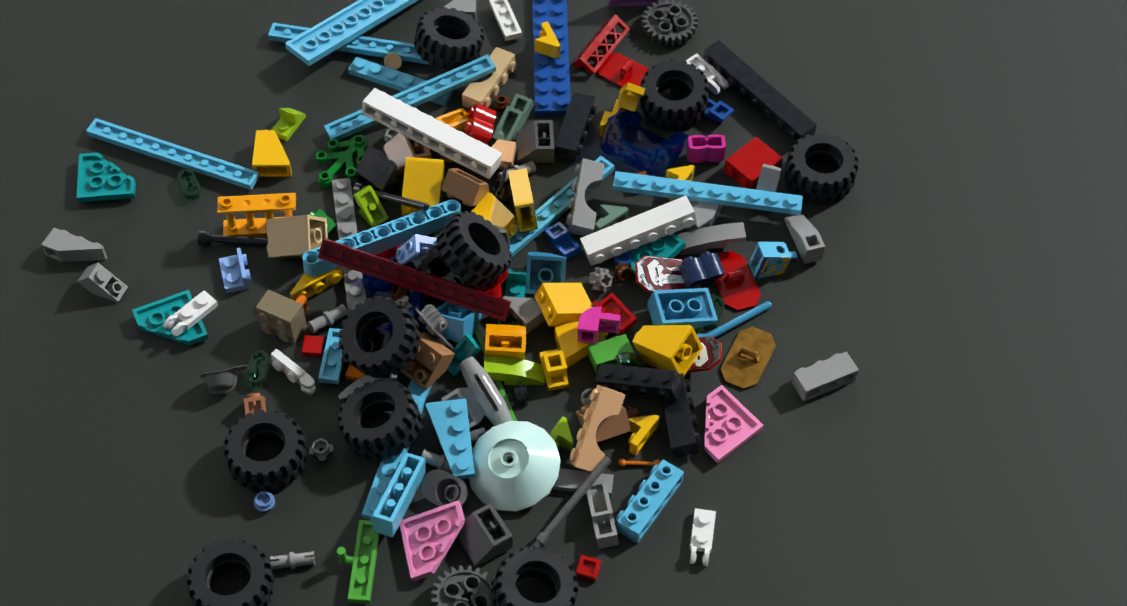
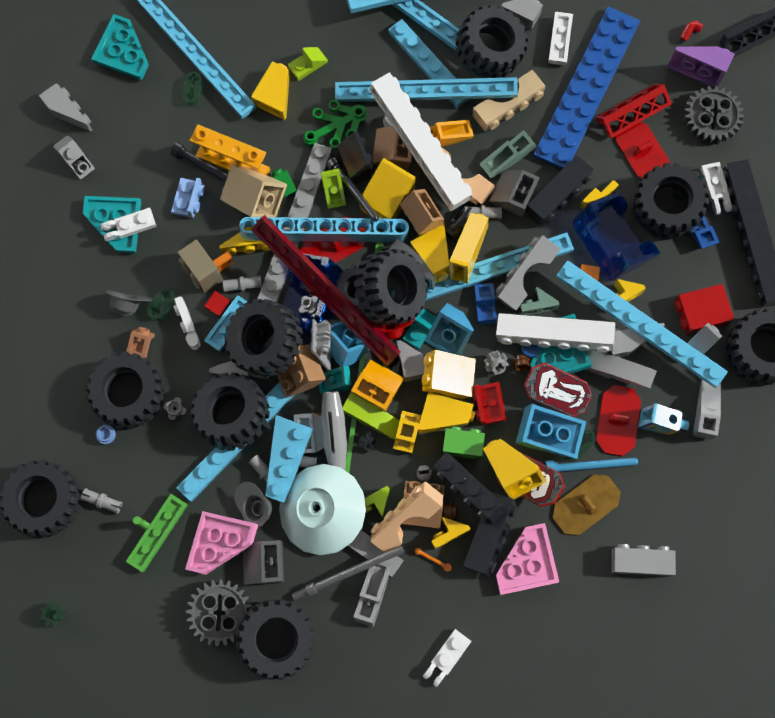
camera: 30 degrees right, 20 degrees up
medium azure brick [370,452,425,537] -> none
tan piece [384,53,402,70] -> none
light blue bracket [396,234,437,265] -> none
red brick [464,103,496,144] -> none
reddish brown plate [493,95,511,112] -> none
yellow slope [534,21,561,59] -> none
red tile [575,555,602,583] -> none
dark pink brick [578,307,621,344] -> none
clear green beam [615,352,646,368] -> none
medium azure brick [616,459,684,544] -> none
yellow slope [618,83,645,112] -> none
dark blue brick [679,251,725,288] -> none
dark pink brick [686,134,726,163] -> none

